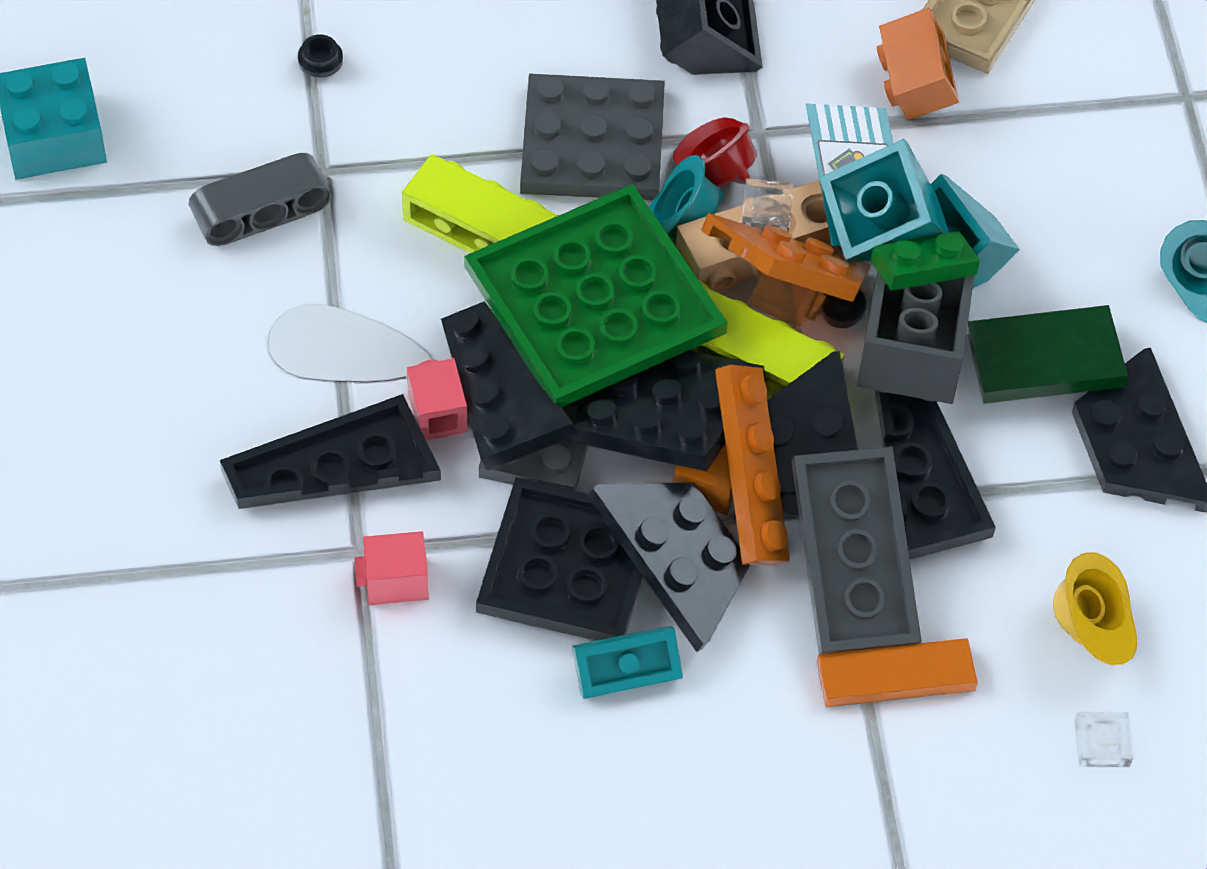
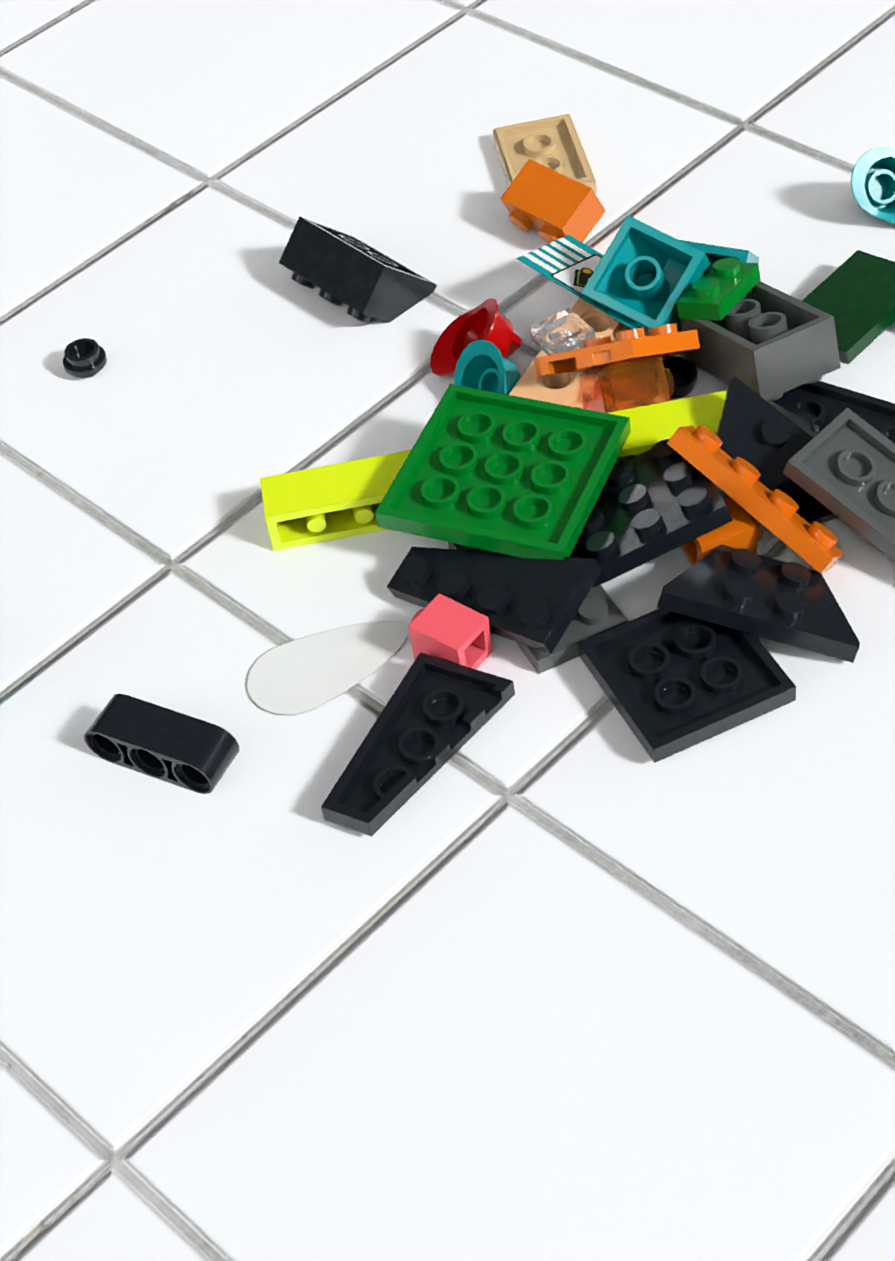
camera: 30 degrees left, 10 degrees down
dark grey beam [188,153,332,246] -> none
black plate [298,34,343,78] -> none
coral brick [354,531,429,605] -> none
dark grey plate [520,73,665,201] -> none
teal plate [572,625,683,699] -> none
none -> black beam [84,693,240,794]

